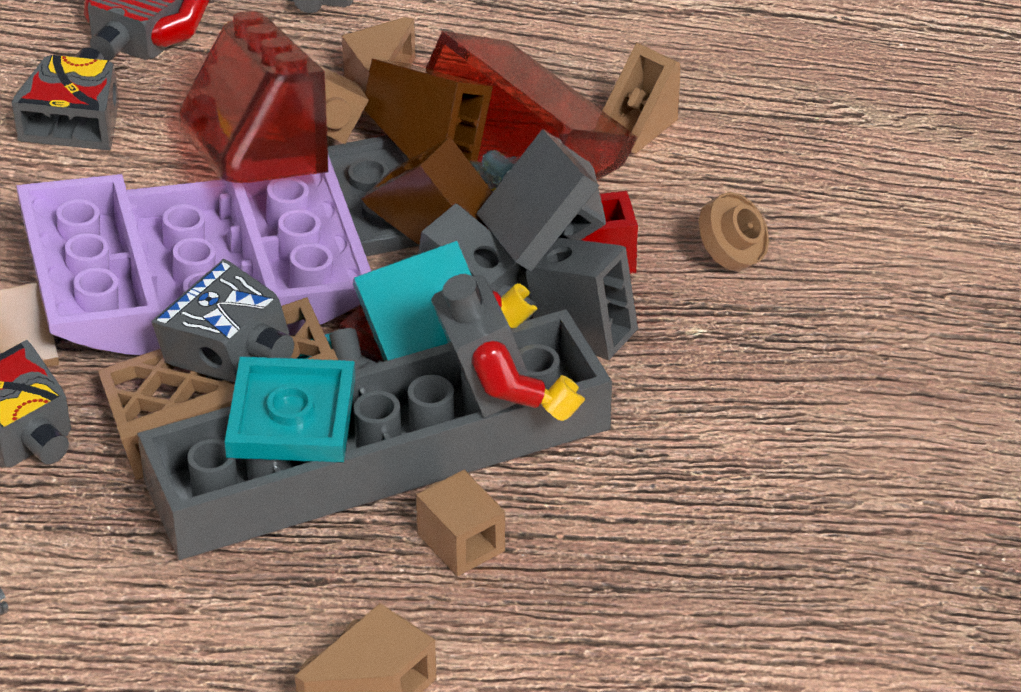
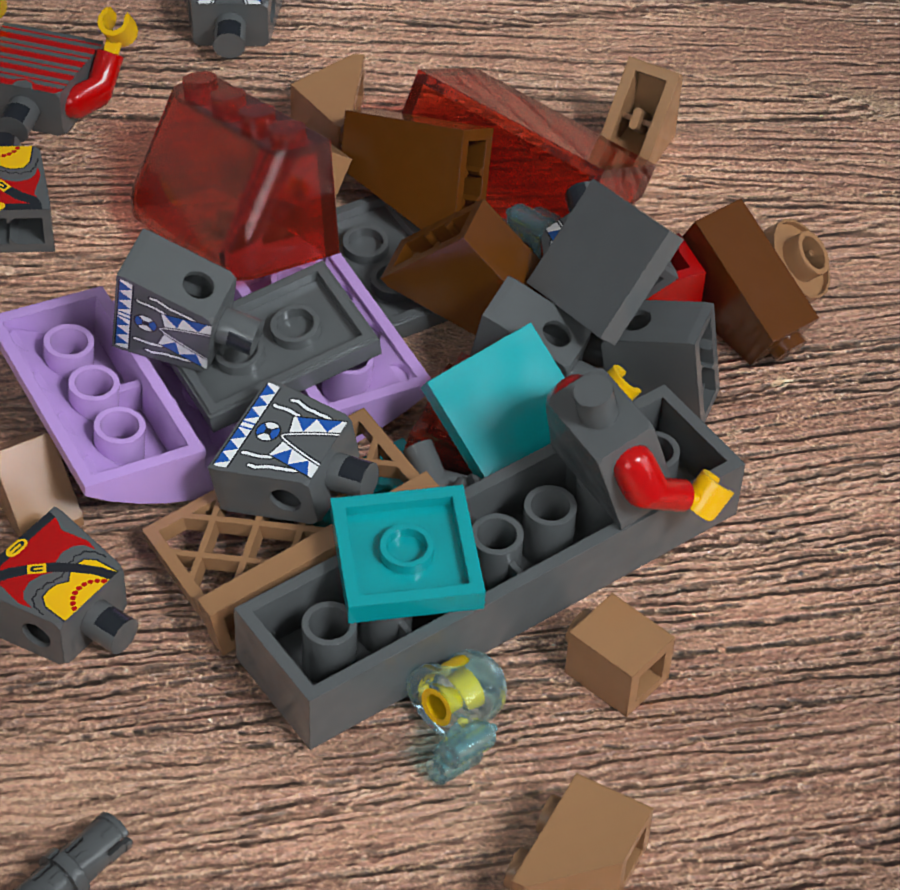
camera: 15 degrees left, 5 degrees up
none -> dark grey torso [112,228,264,372]
none -> dark grey tile [169,260,382,433]
none -> clear light blue piece [406,649,507,785]
none -> reddish brown slope [682,199,819,365]

